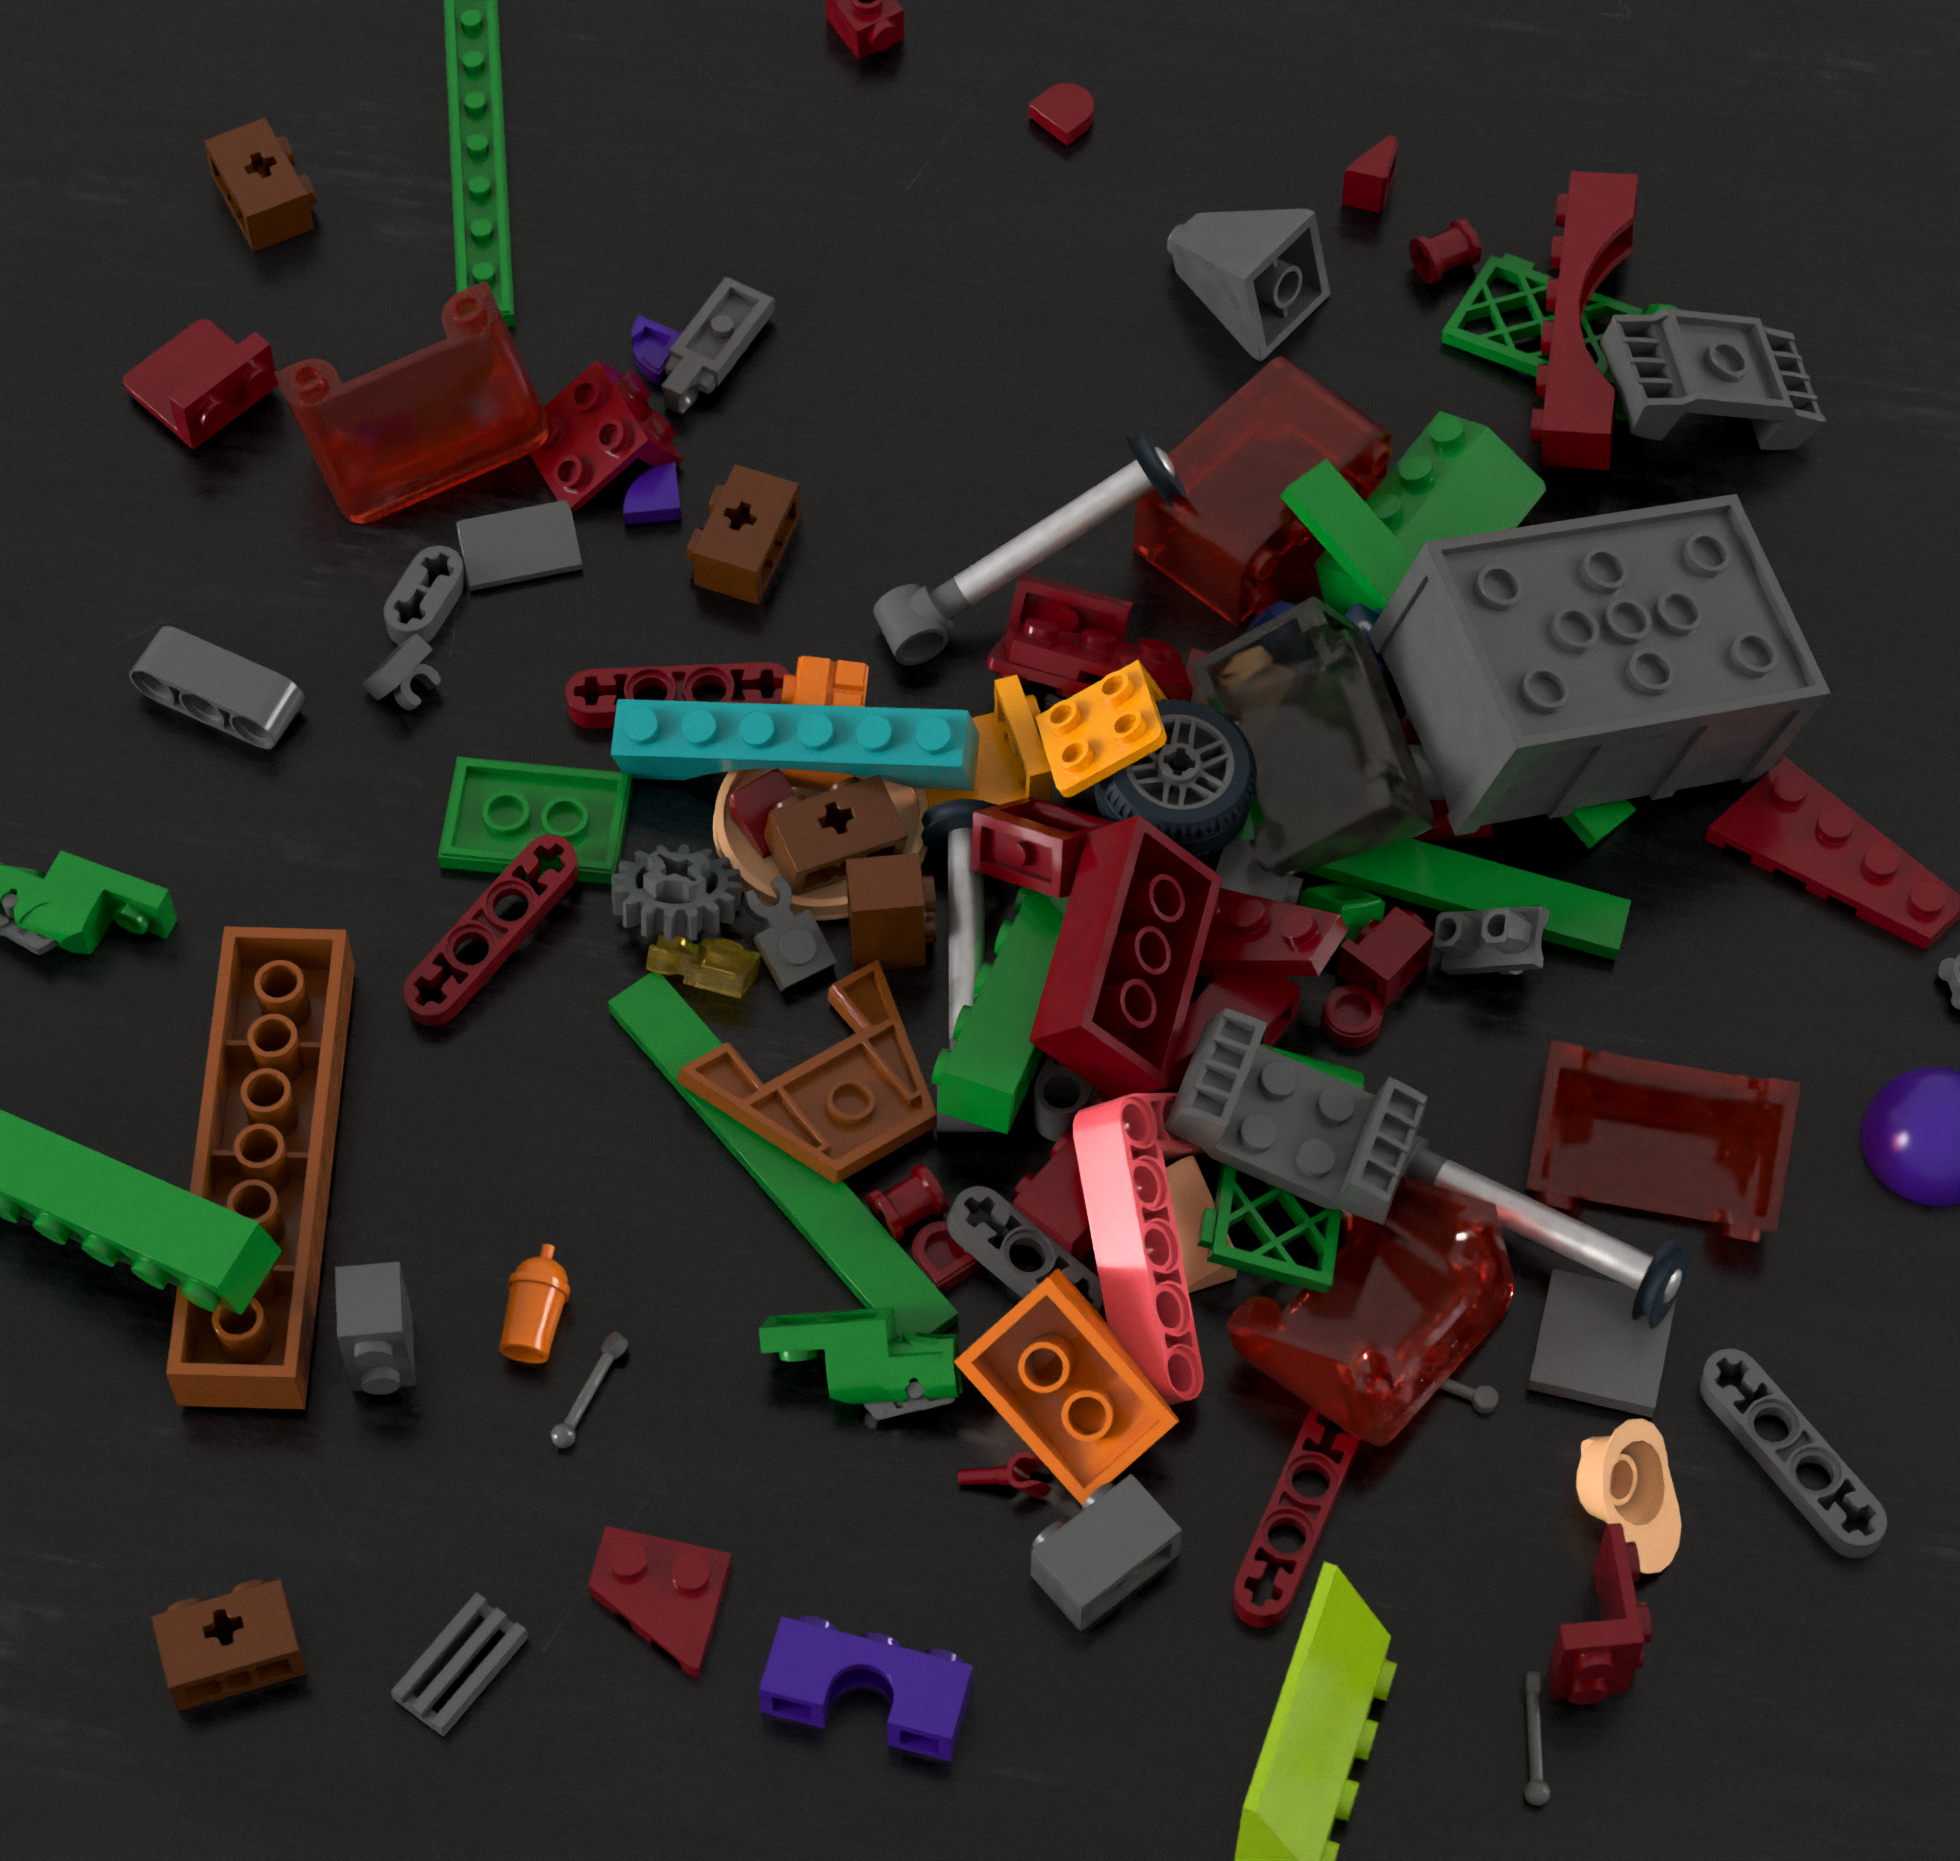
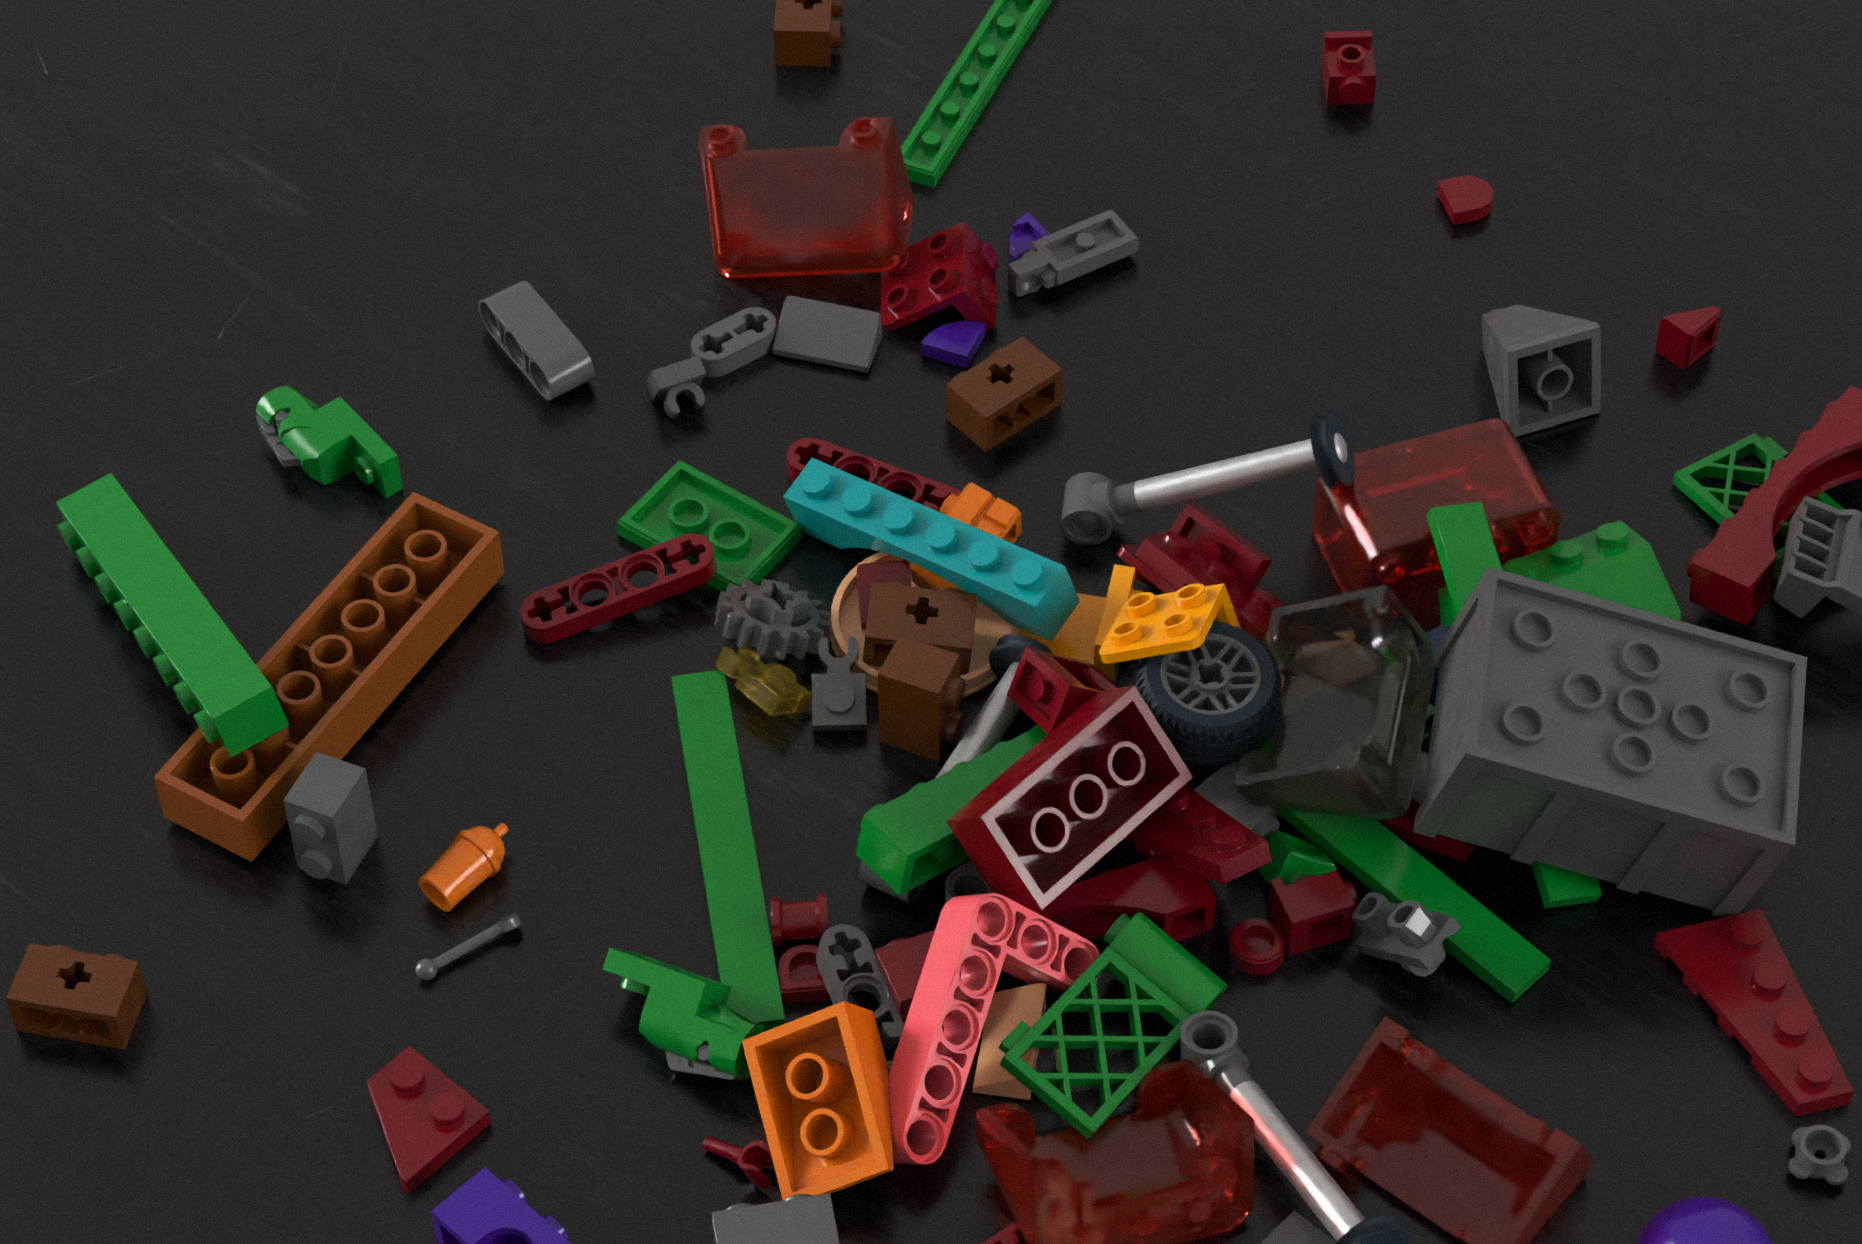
camera: 30 degrees right, 10 degrees down
dark red bracket [123,319,279,450] -> none
dark grey tile [391,1592,528,1737] -> none
dark orange wing [678,959,937,1185] -> none
dark grey plate [1163,1008,1428,1225] -> none
dark red bush [1409,217,1482,284] -> none

